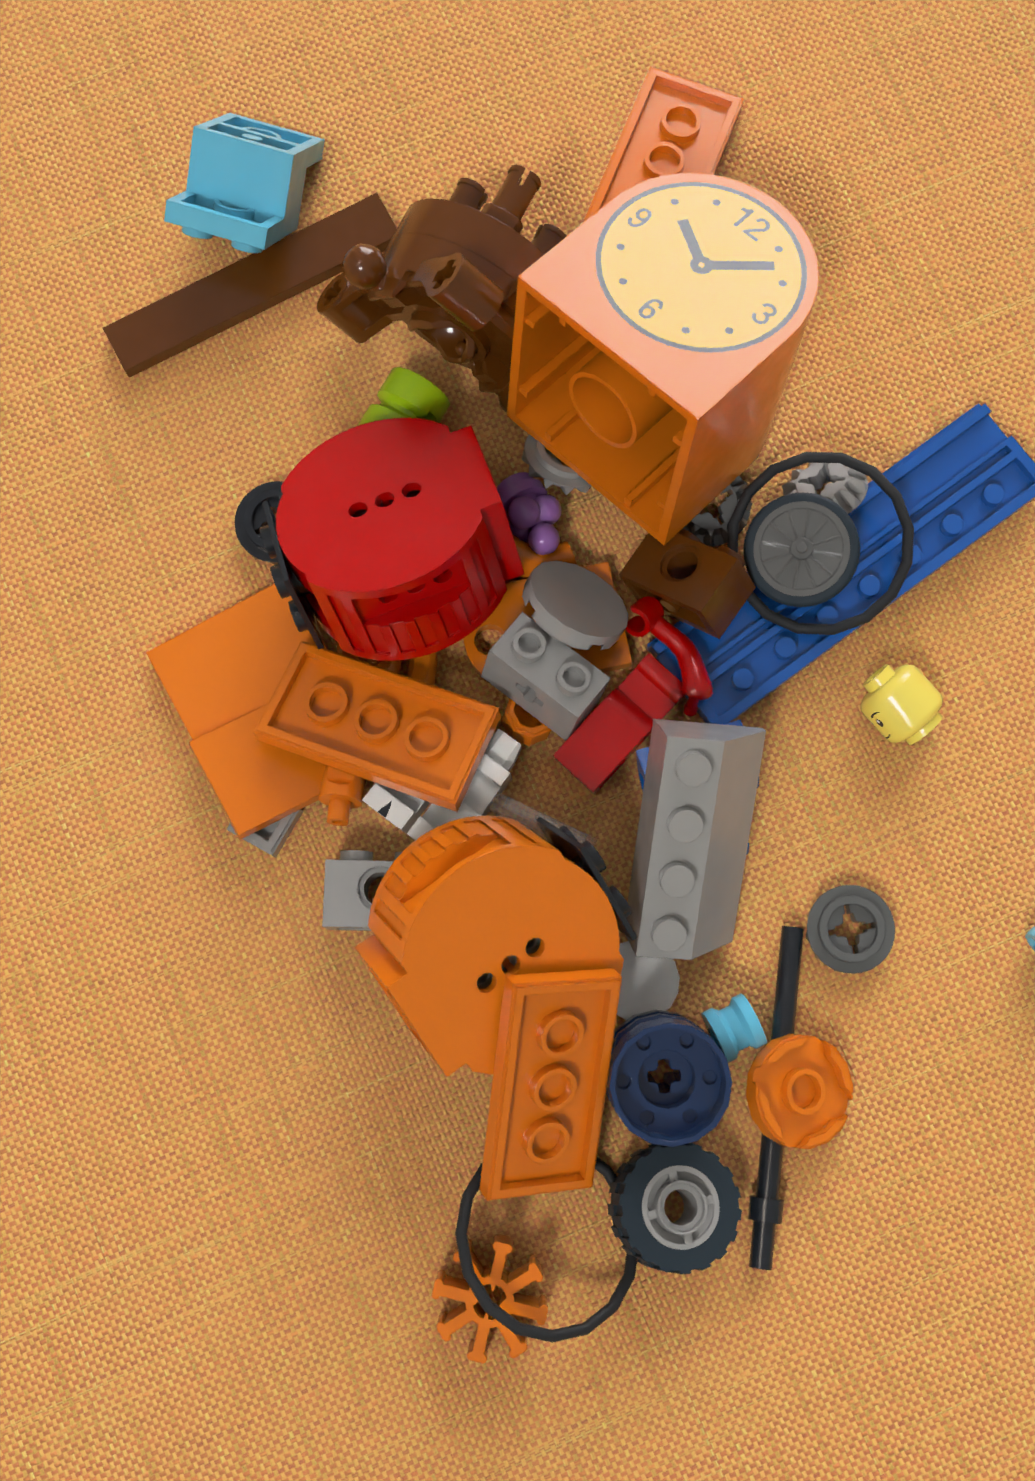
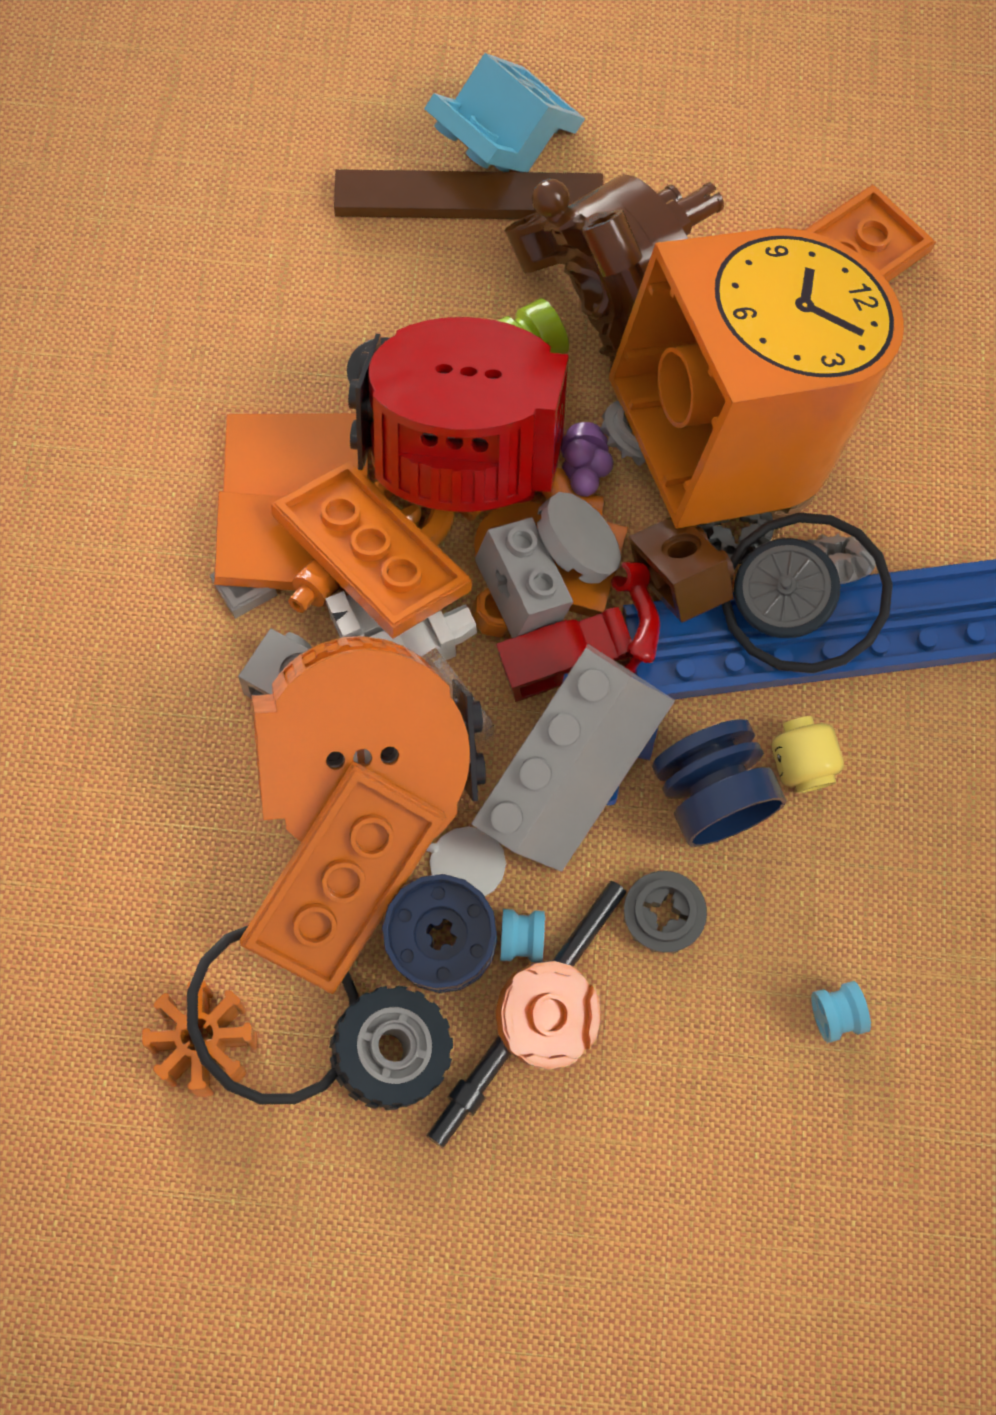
camera: 25 degrees right, 10 degrees down
none -> dark blue wheel [652,719,787,847]

